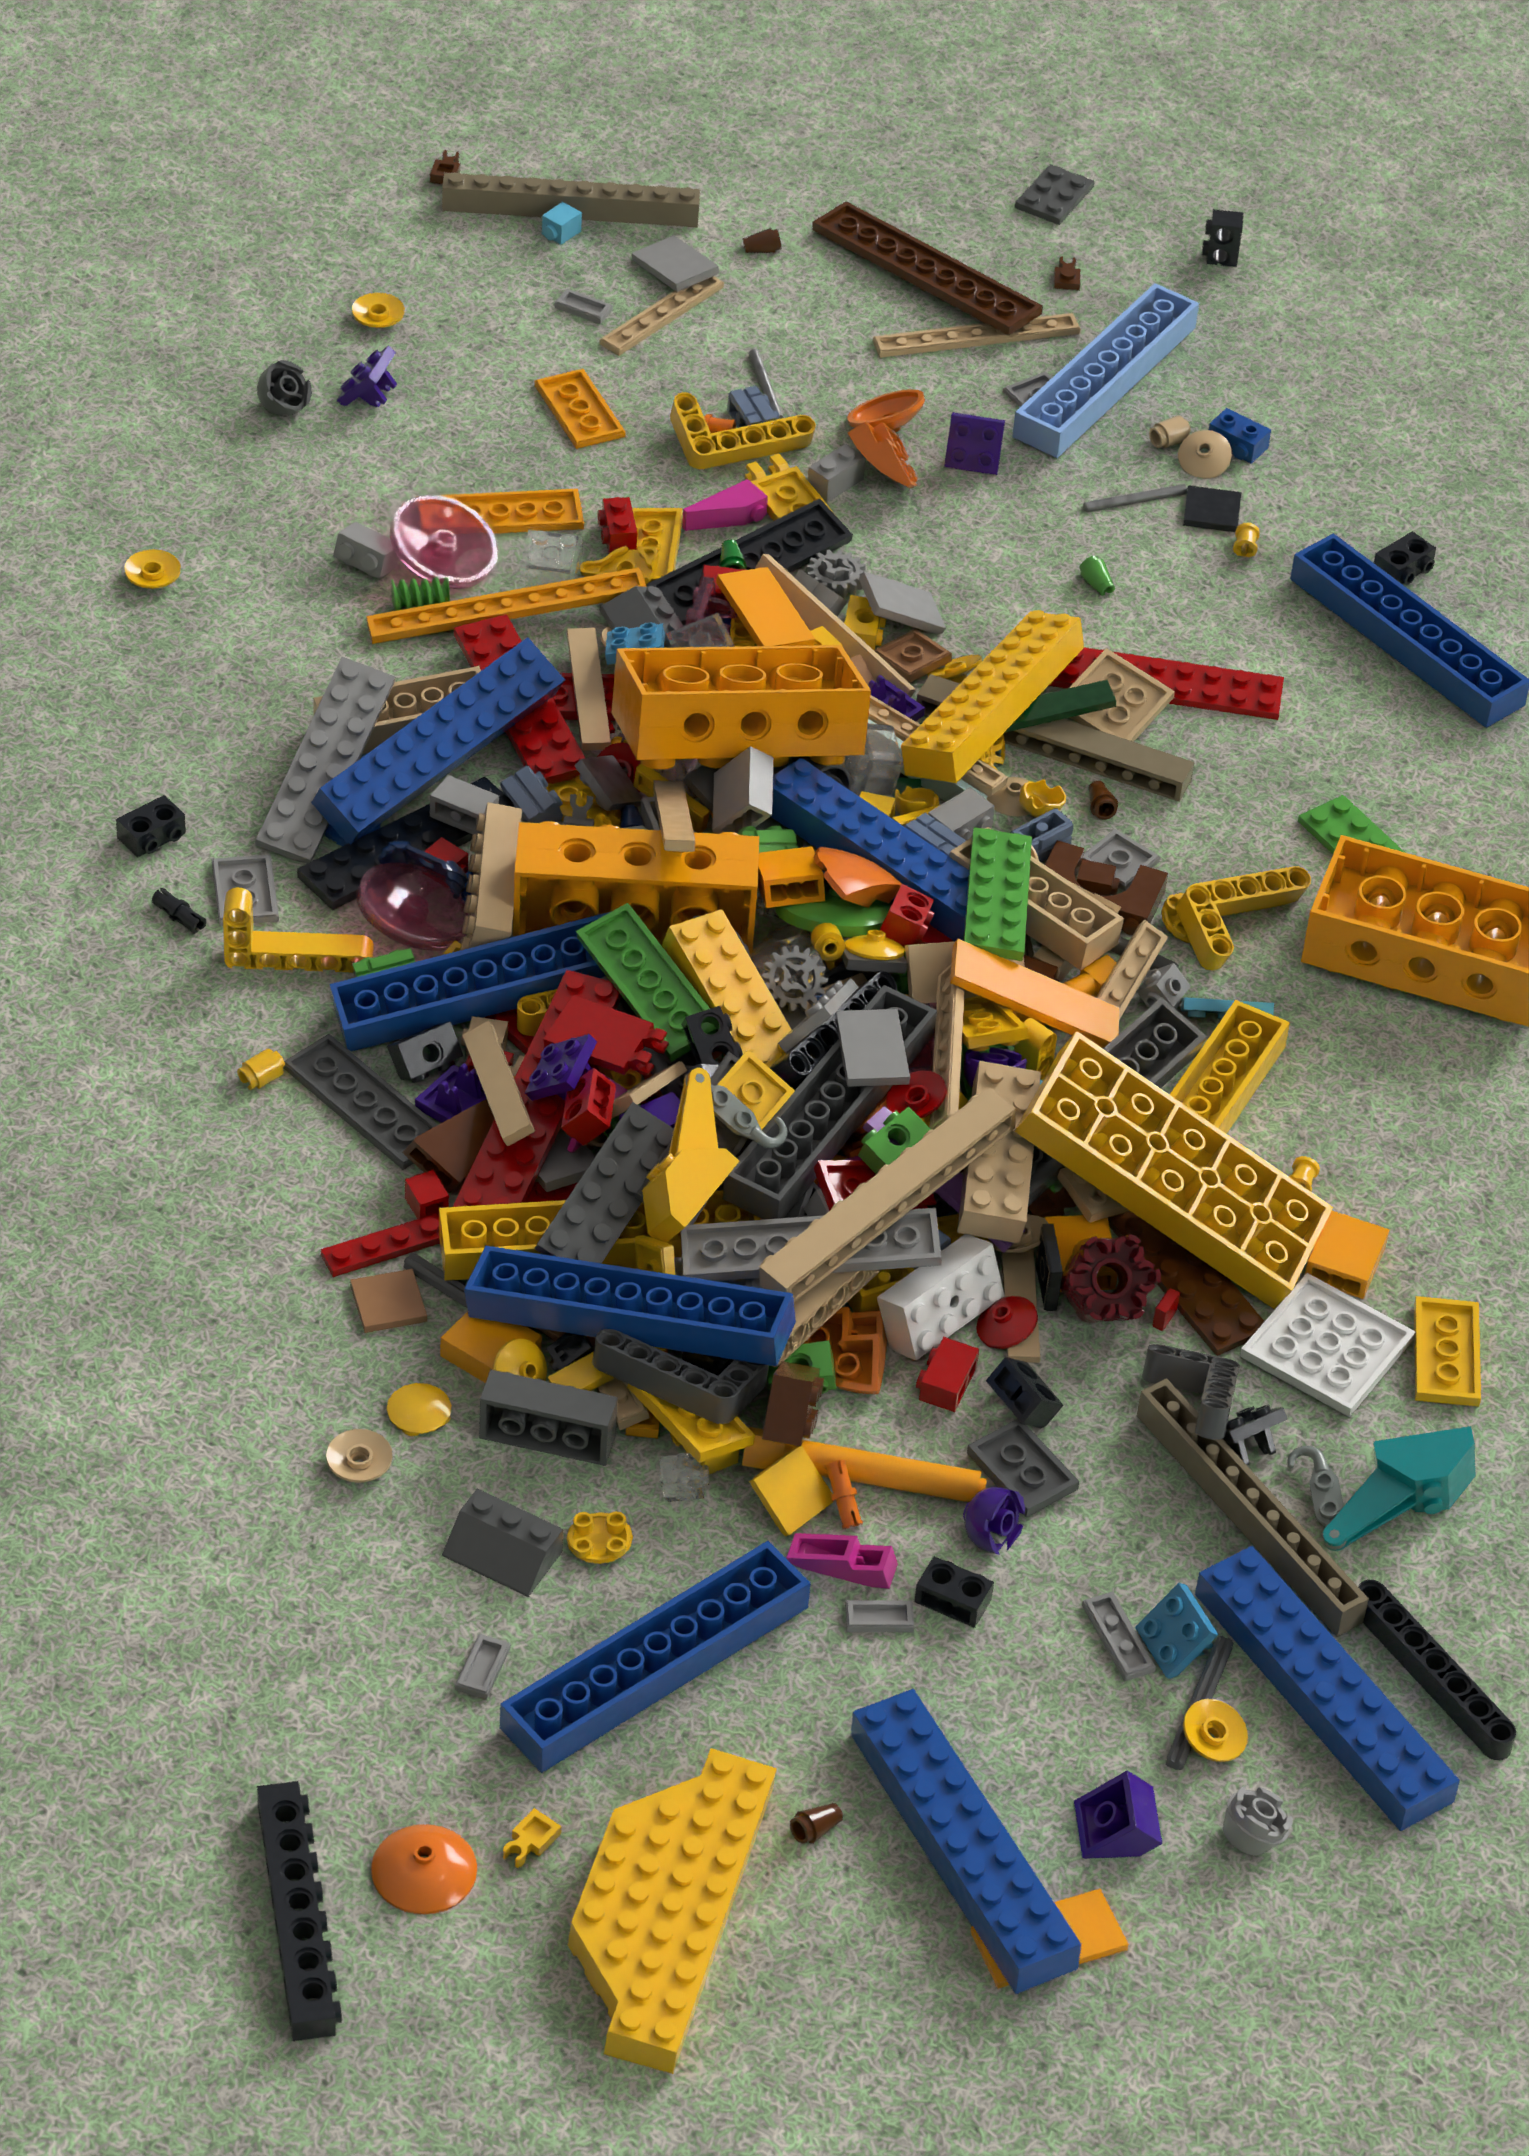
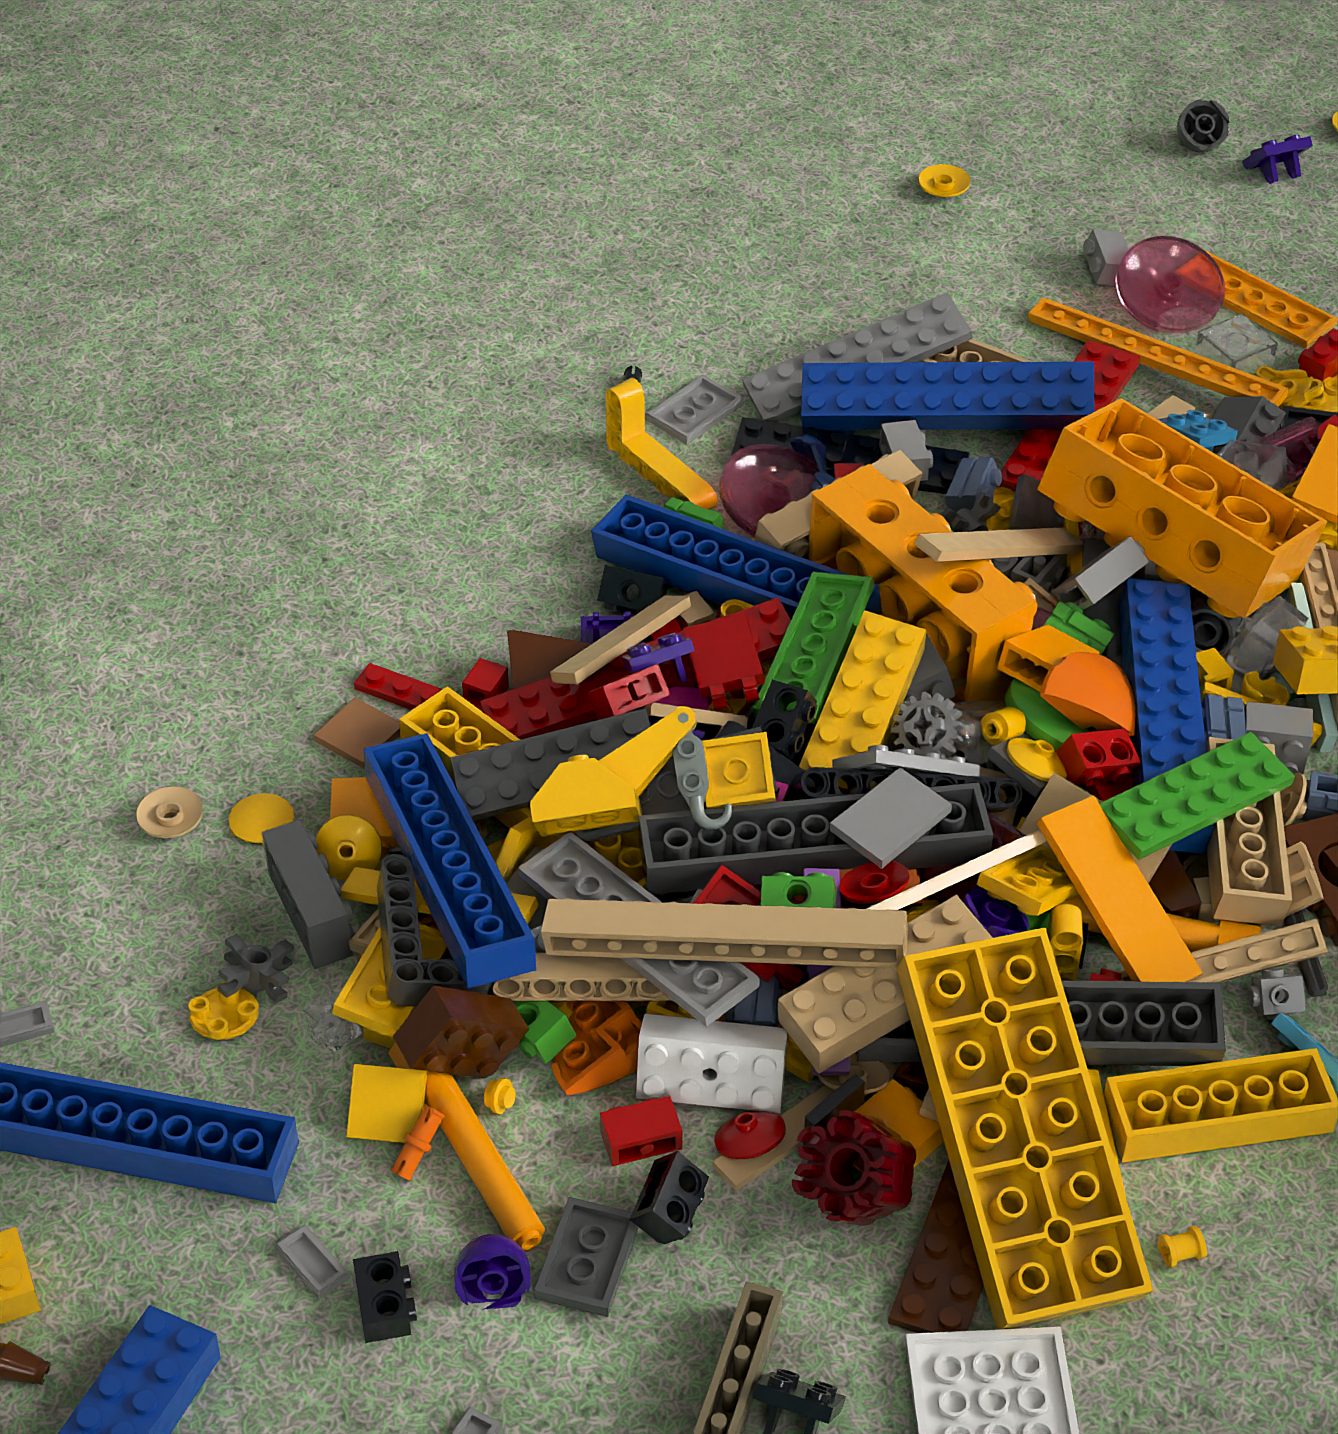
camera: 55 degrees right, 0 degrees up
black brick [116,795,186,858] -> none
yellow brick [237,1048,285,1090] -> none
dark grey tile [283,1034,437,1170] -> none
bright green piece [391,577,450,611] -> none
dark grey slope [442,1488,563,1597] -> none
dark pink slope [786,1533,898,1589] -> none
dark grey beam [1142,1344,1240,1440] -> none
red tile [1152,1288,1180,1331] -> none
light orange brick [1305,1211,1390,1299] -> none
none -> dark grey pin [218,934,294,1003]
none -> yellow plate [484,1078,516,1115]

